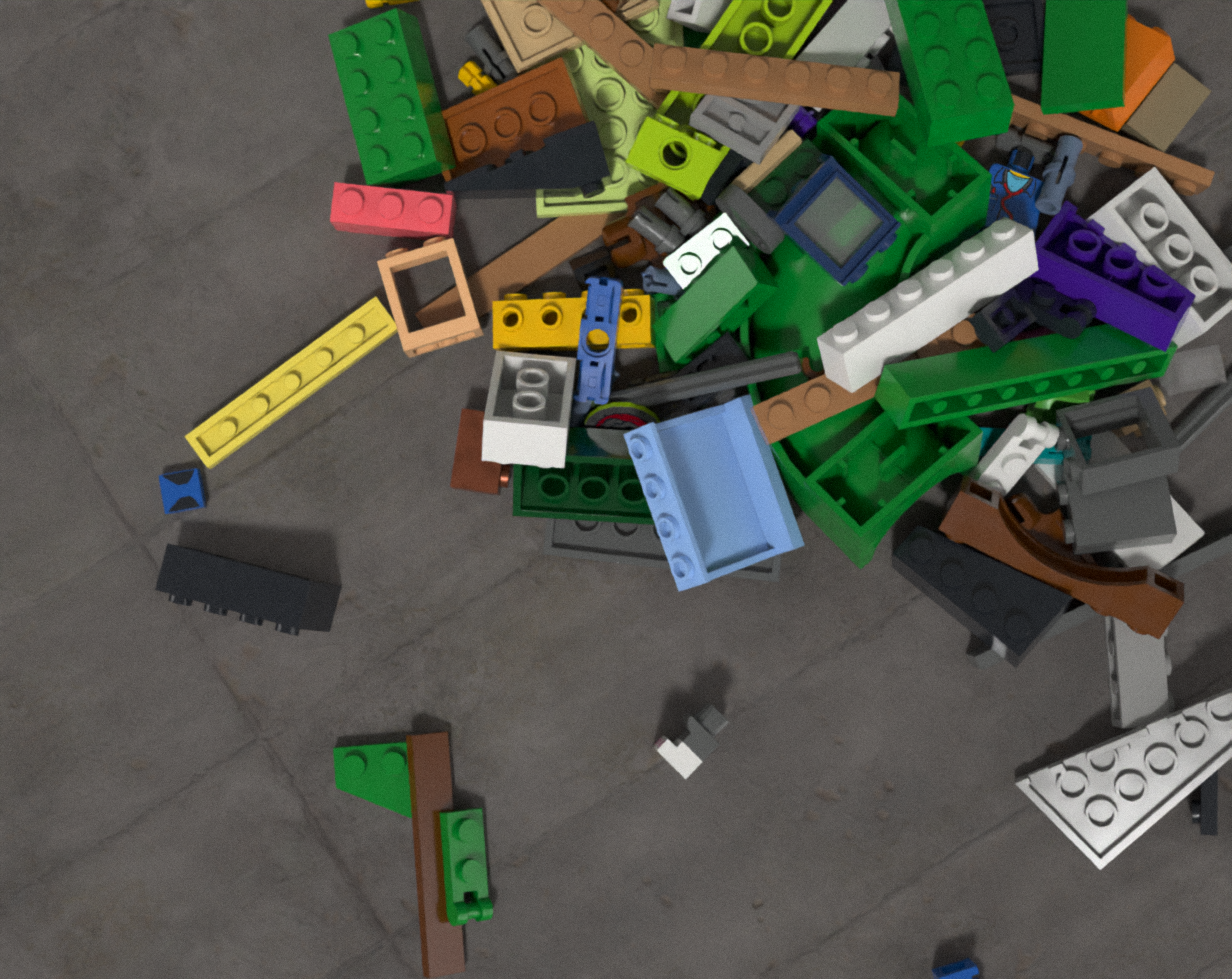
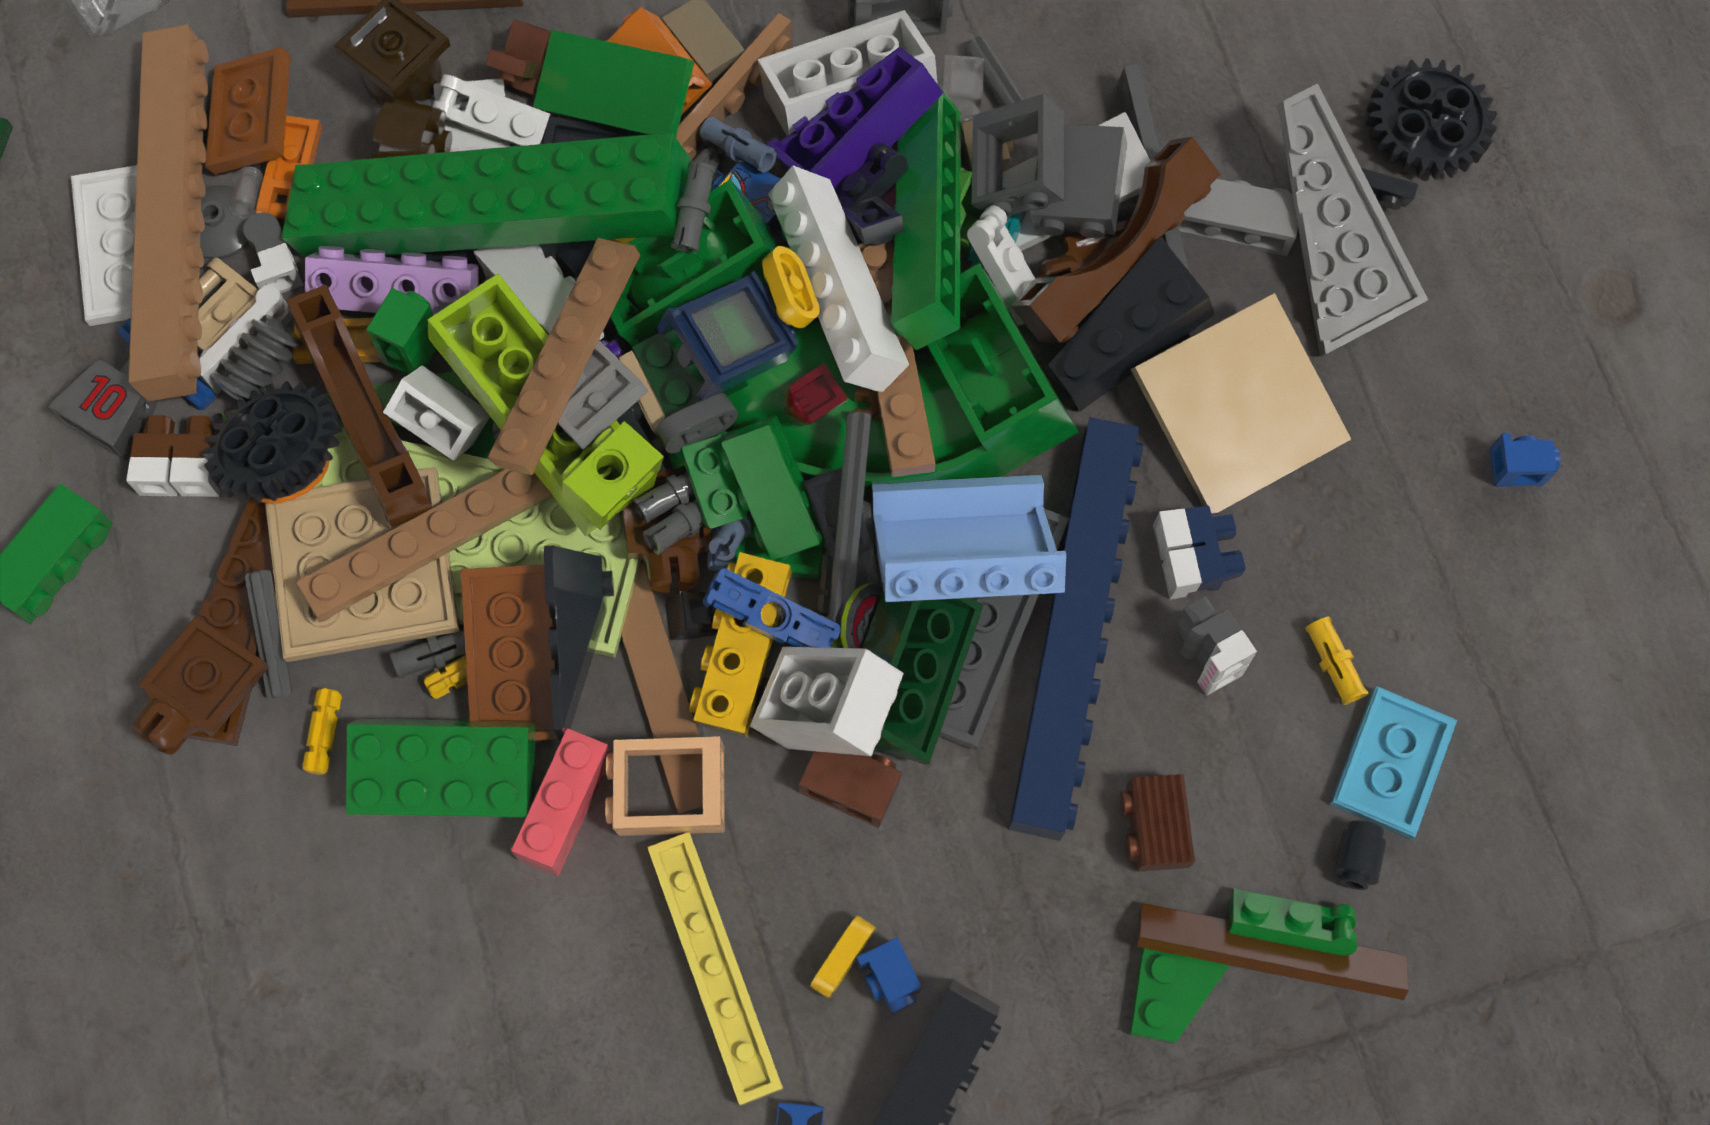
camera: 75 degrees left, 15 degrees down
none -> dark grey pin [671,162,716,253]
none -> yellow plate [762,246,820,328]
none -> dark red plate [783,363,848,425]
none -> yellow beam [810,915,876,999]
none -> blue brick [856,937,922,1014]
none -> dark blue brick [1008,417,1143,841]
none -> copper brick [1120,774,1195,872]
none -> tan tile [1131,293,1351,514]
none -> hips [1153,506,1246,600]
none -> yellow pin [1305,616,1369,705]
none -> medium azure tile [1329,686,1457,840]
none -> black brick [1334,820,1387,890]

